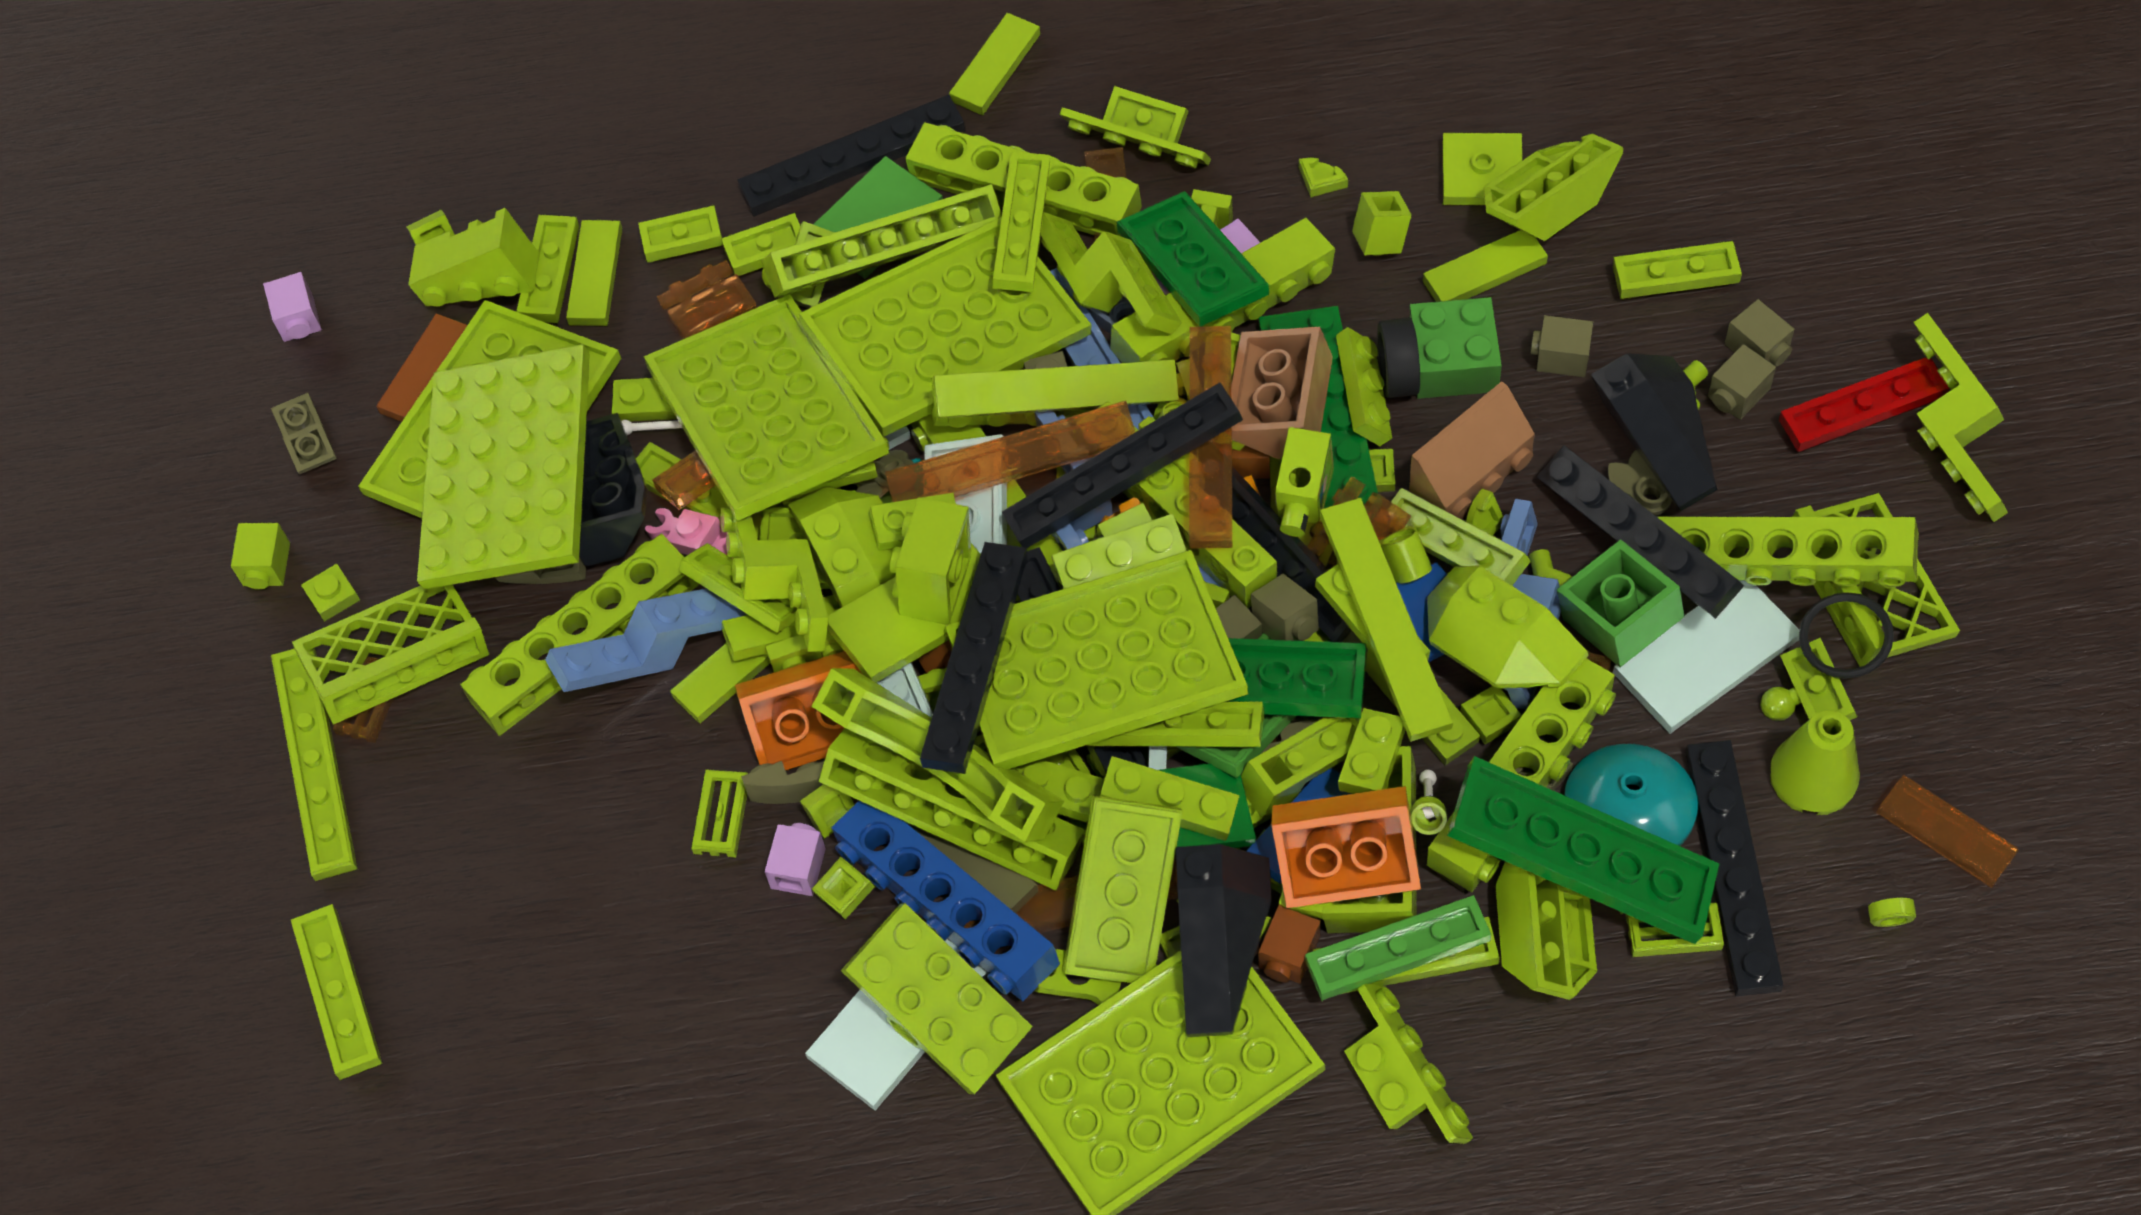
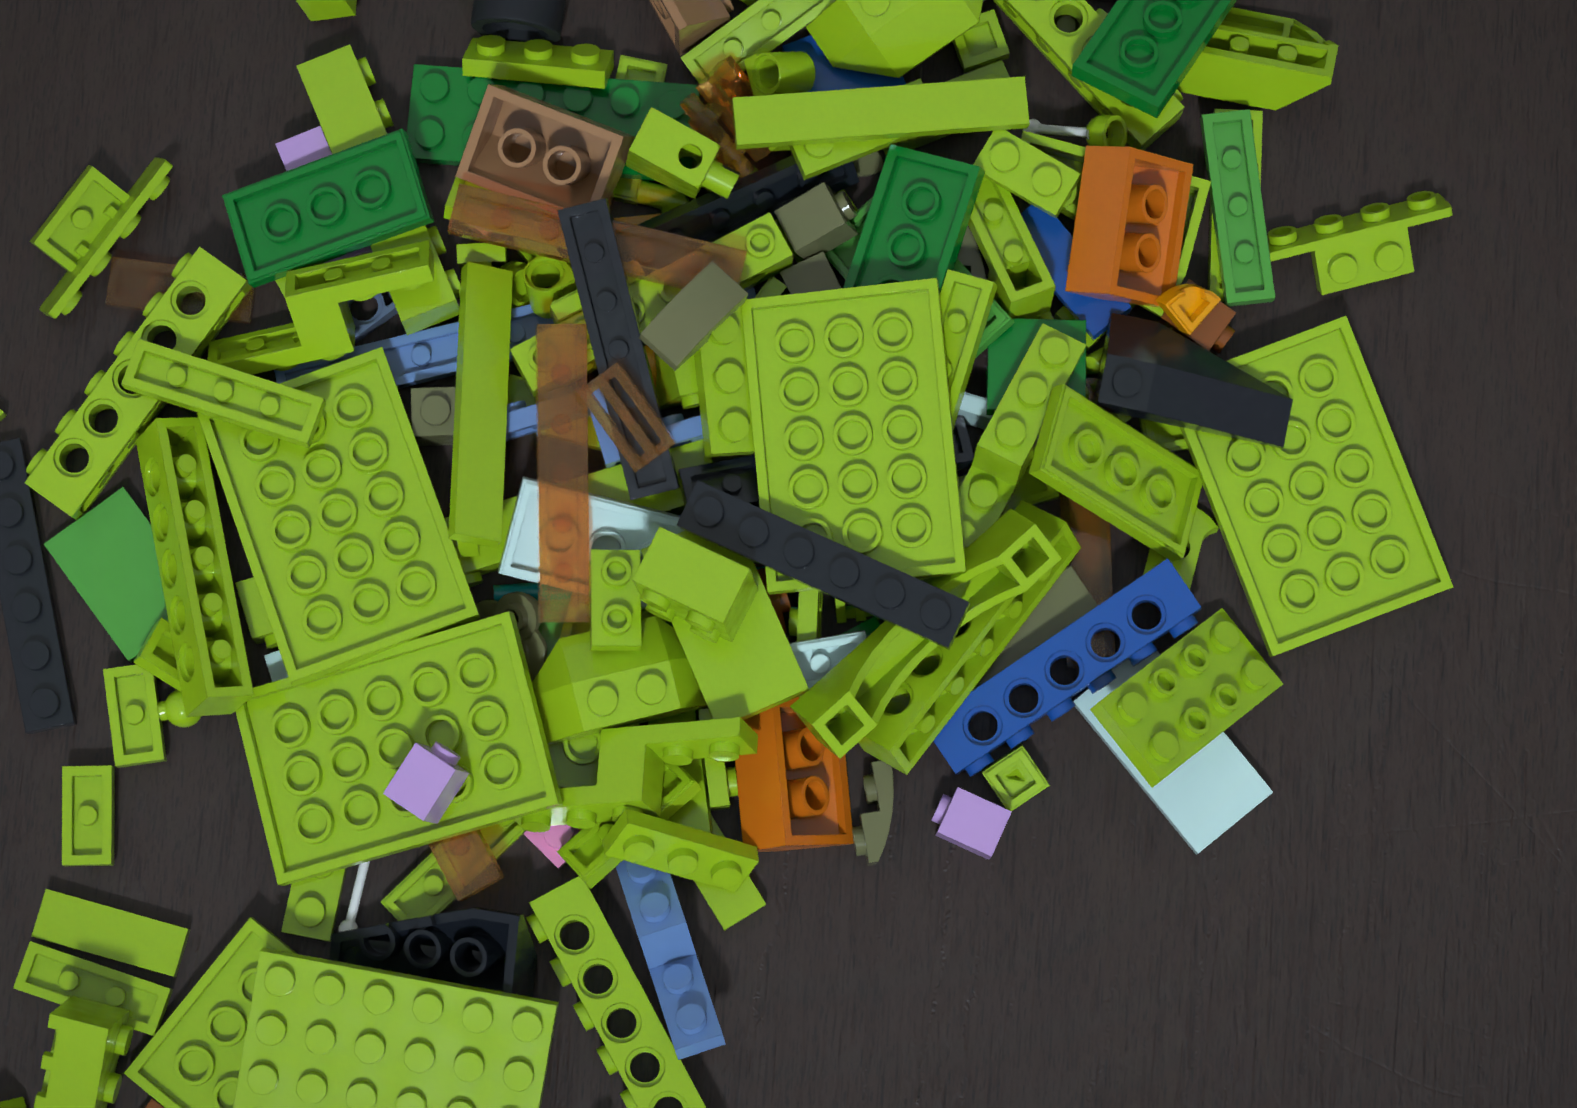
camera: 90 degrees left, 20 degrees up
bright pink plate [645,508,721,555] -> none
clear orange plate [656,260,757,339] -> none
lime tile [691,770,748,858] -> none
lime plate [800,784,854,839] -> none
lime tile [1191,189,1233,229] -> none
lime tile [1299,158,1348,197] -> none
none -> lavender brick [383,741,470,824]
none -> clear orange tile [577,362,677,472]
none -> lime plate [603,808,759,892]
none -> olive slope [639,261,748,371]
none -> light orange tile [1155,284,1221,335]

